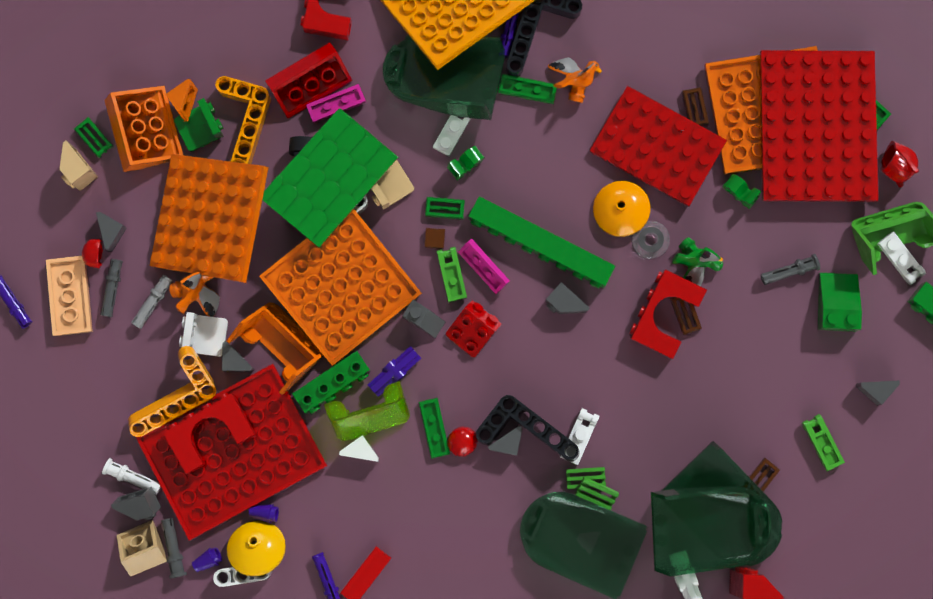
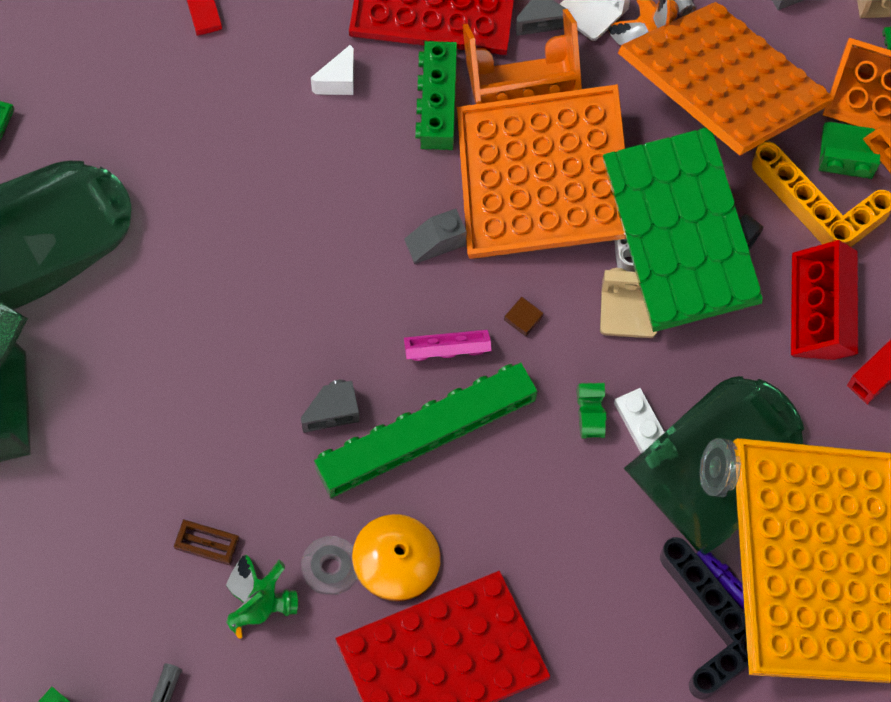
camera: 125 degrees right, 15 degrees down
dark pink plate [306,84,366,123] -> none
clear neon green windscreen [324,381,410,441] -> none
dark purple piece [367,346,421,397] -> none
green tile [419,398,450,459] -> none
green tile [425,197,465,220] -> none
bright green plate [437,247,467,303] -> none
red bracket [446,300,502,357] -> none
red hair [447,426,478,457] -> none
black beam [476,395,580,461] -> none
dark grey slope [488,426,522,456] -> none
green tile [498,74,557,104] -> none
orange animal [548,57,602,103] -> none
white plate [560,408,599,465] -> none
bright green tile [566,467,606,489] -> none
bright green tile [575,477,619,511] -> none
red arch [629,269,707,359] -> none
none -> clear tile [700,438,741,497]

